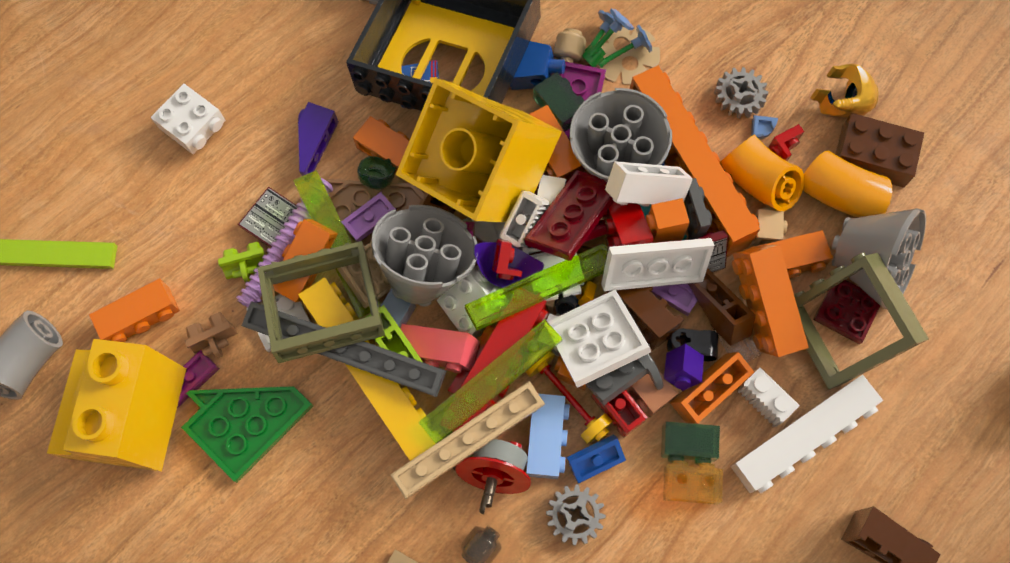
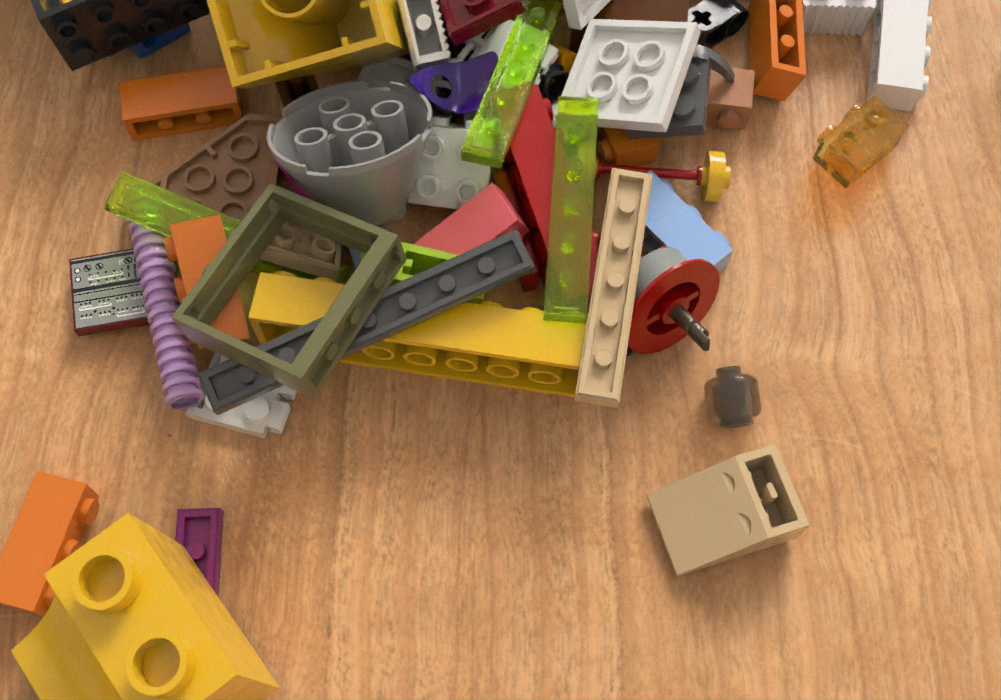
camera: 50 degrees left, 5 degrees down
green wing [181,386,314,483] -> none
medium nougat hips [184,312,238,358] -> none
lime hips [218,242,266,283] -> none
dark purple slope [298,102,339,183] -> none
medium lavender plate [341,192,397,242] -> none
clear green hair [357,156,396,190] -> none
red bracket [492,239,523,280] -> none
light grey gear [546,484,606,546] -> none
blue plate [566,434,626,484] -> none
red brick [591,390,648,438] -> none
clear green brick [661,422,720,466] -> none
dark purple brick [664,344,704,391] -> none

